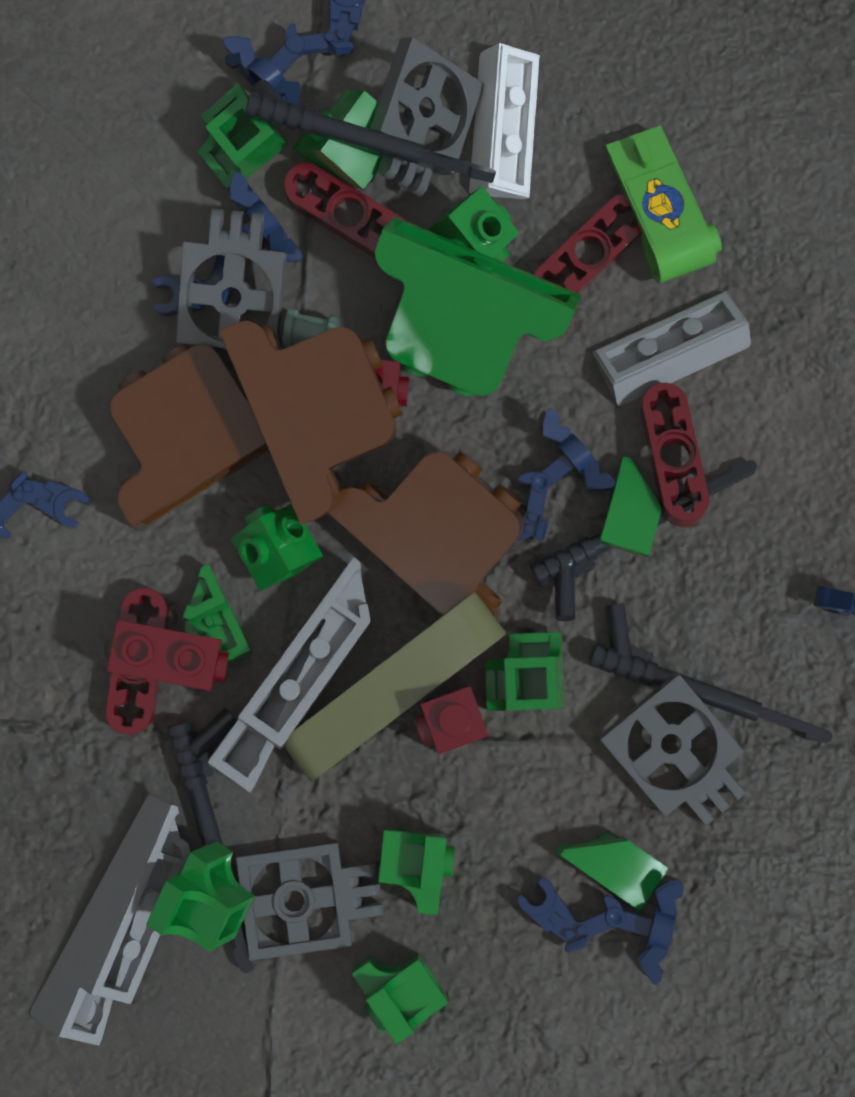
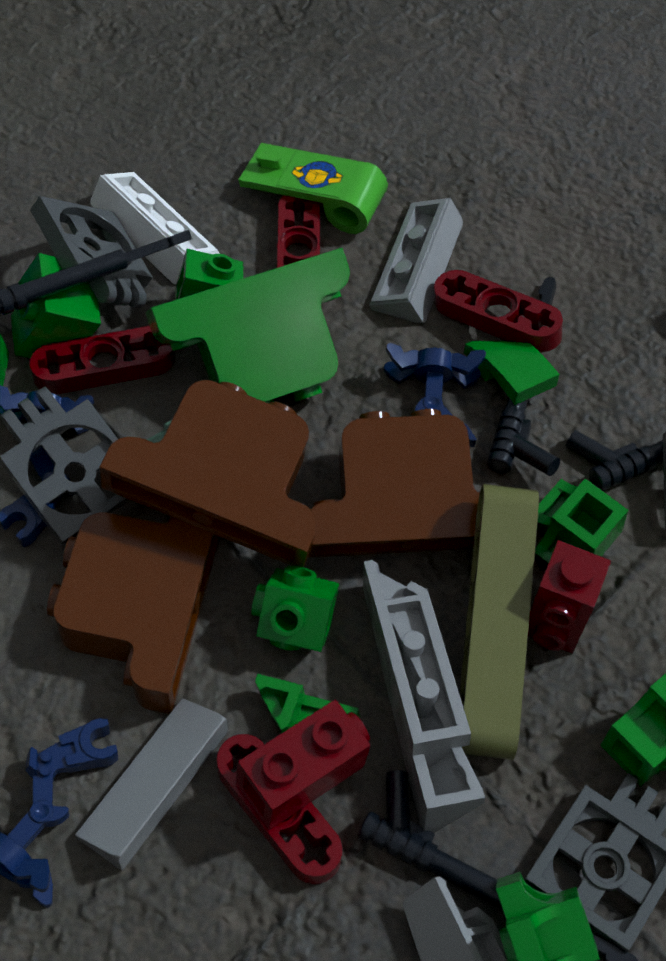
camera: 45 degrees left, 25 degrees down
none -> light grey slope [75,698,228,871]

